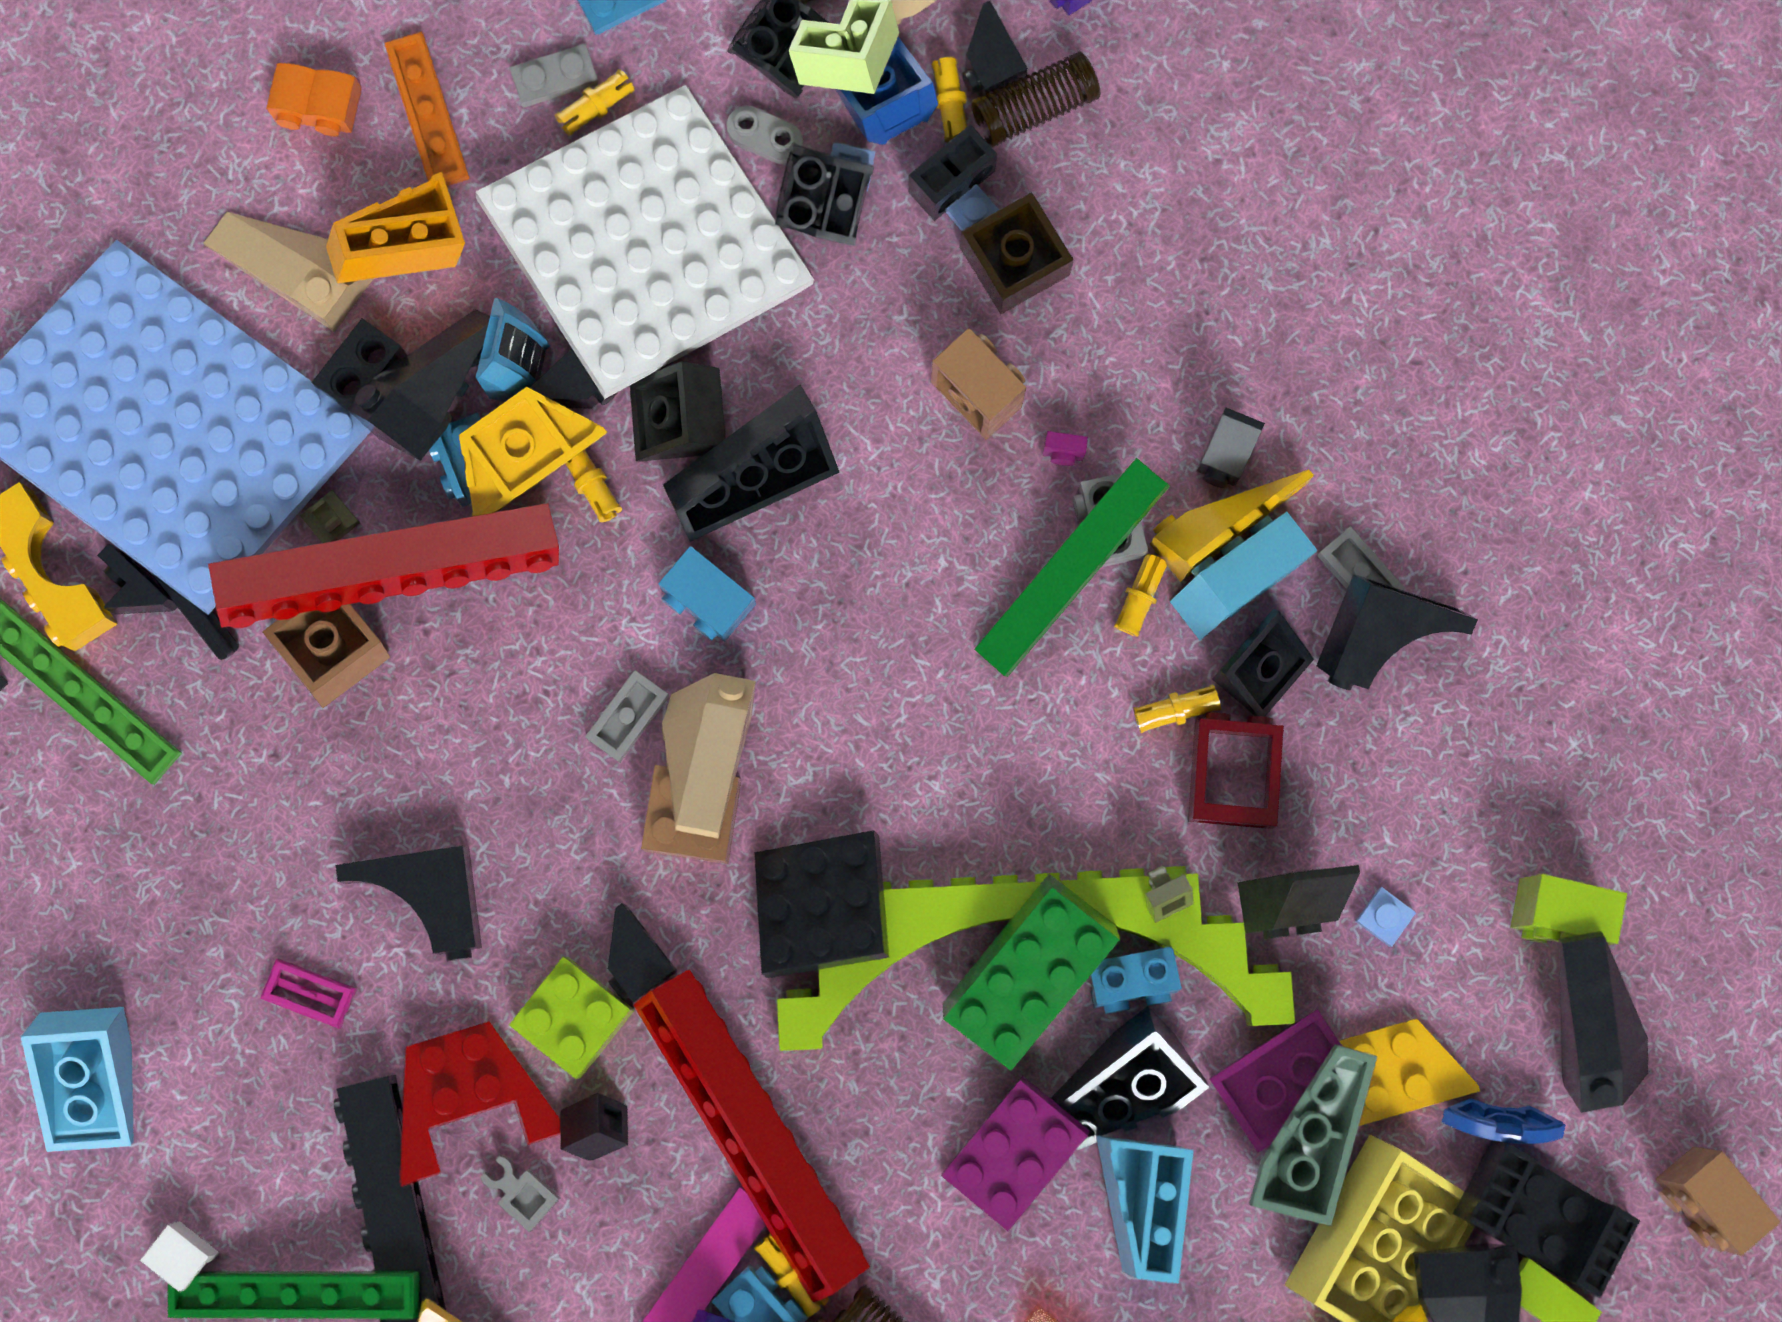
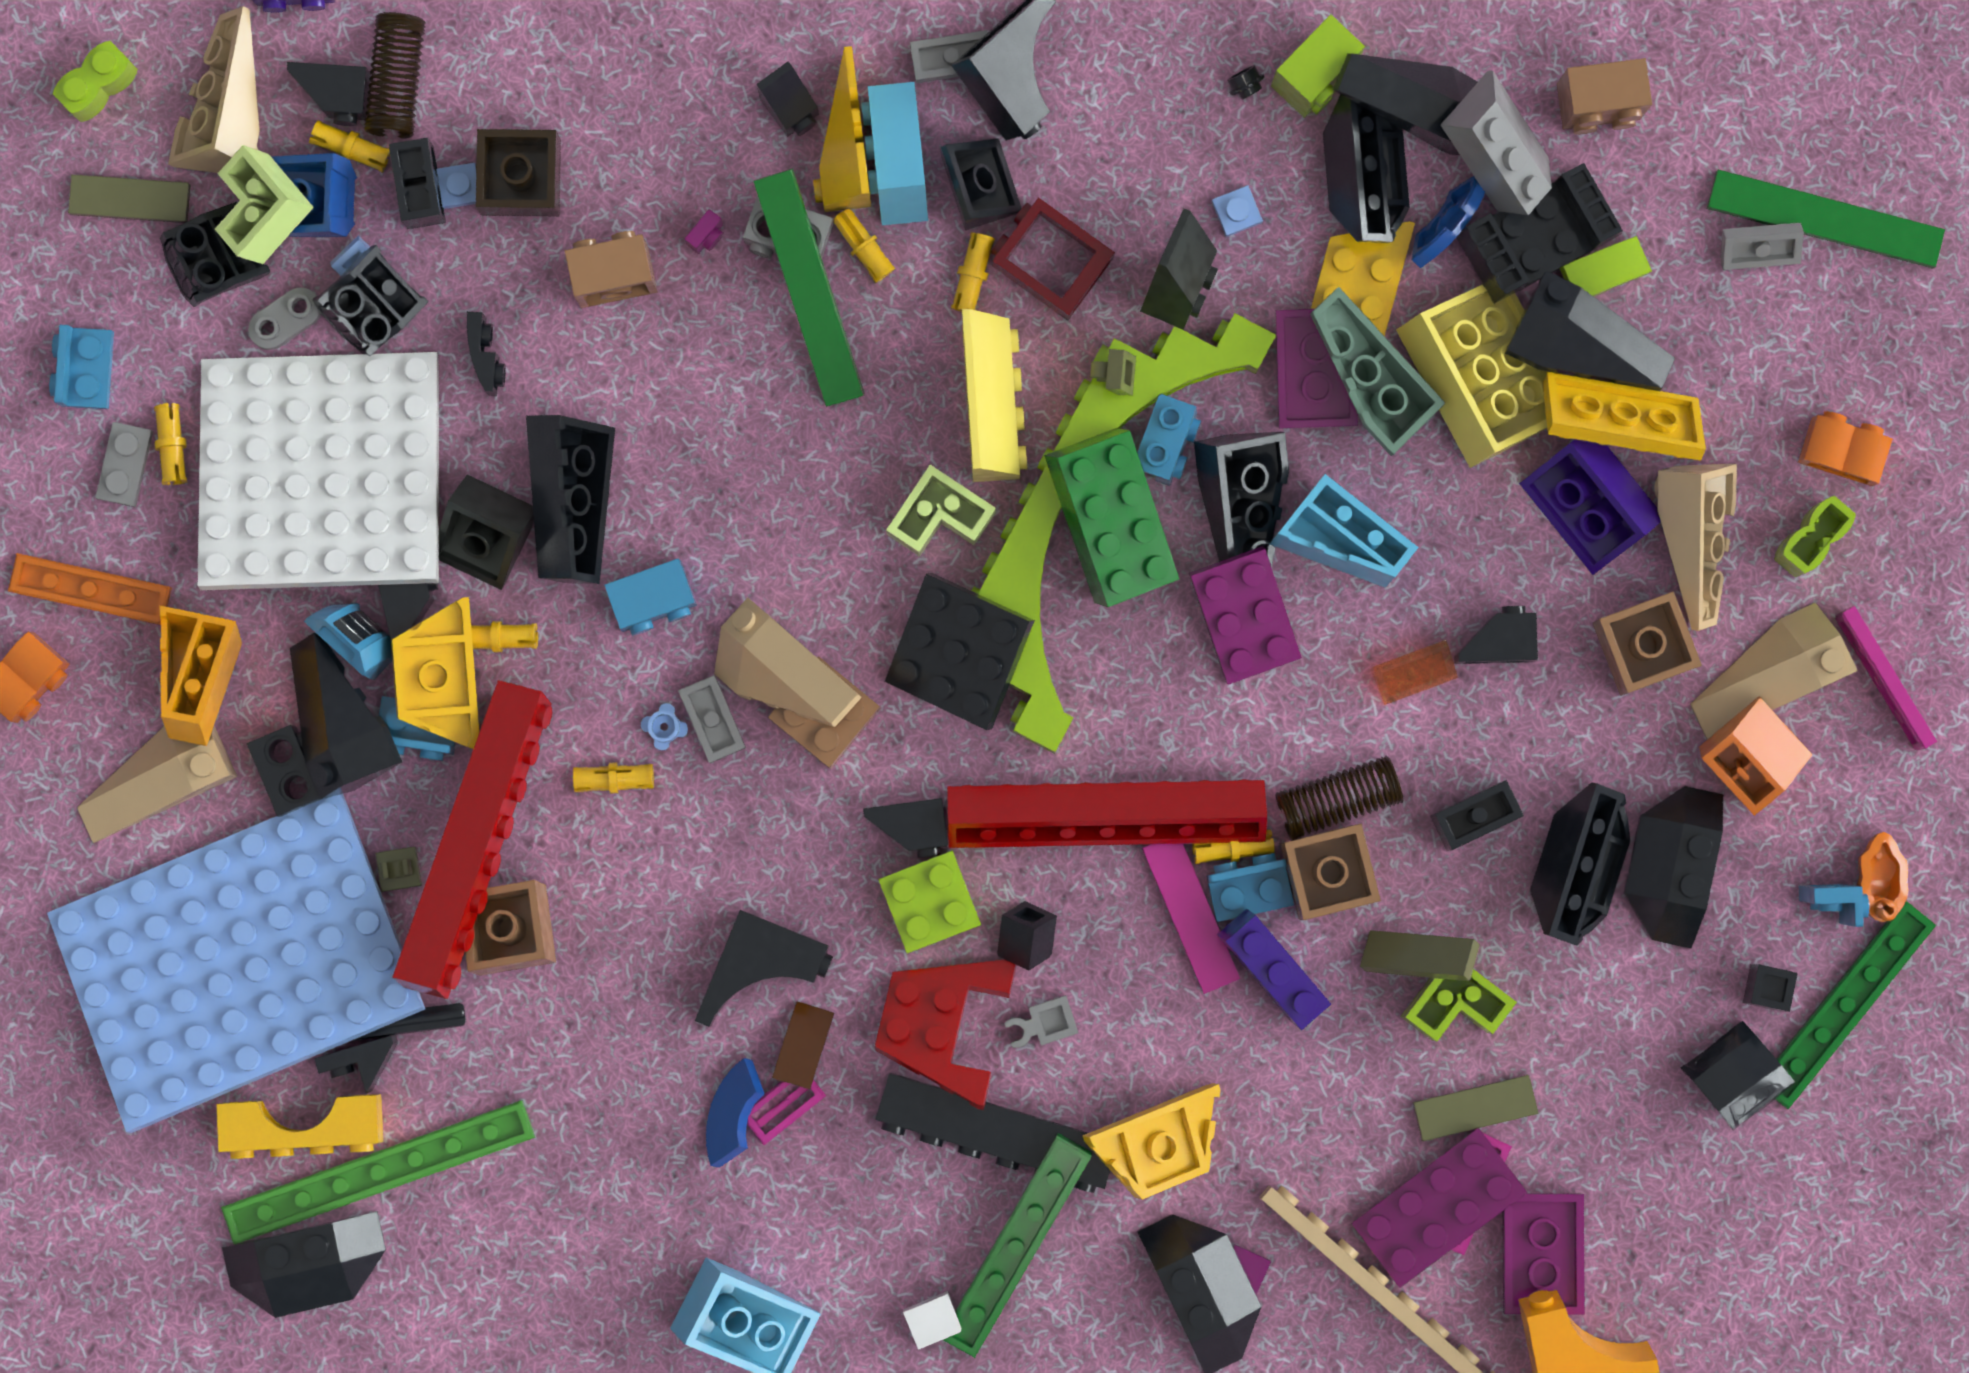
camera: 60 degrees left, 5 degrees up
none -> black slope [467,311,506,396]
none -> yellow pin [573,762,654,794]
none -> light blue plate [641,703,688,750]
none -> blue tile [706,1058,764,1168]
none -> reddish brown slope [772,1001,834,1089]
none -> yellowish green brick [886,465,996,556]
none -> light yellow slope [962,309,1027,482]
none -> black plate [1227,65,1265,99]
none -> black wedge [1323,94,1410,243]
none -> light grey slope [1441,71,1552,215]

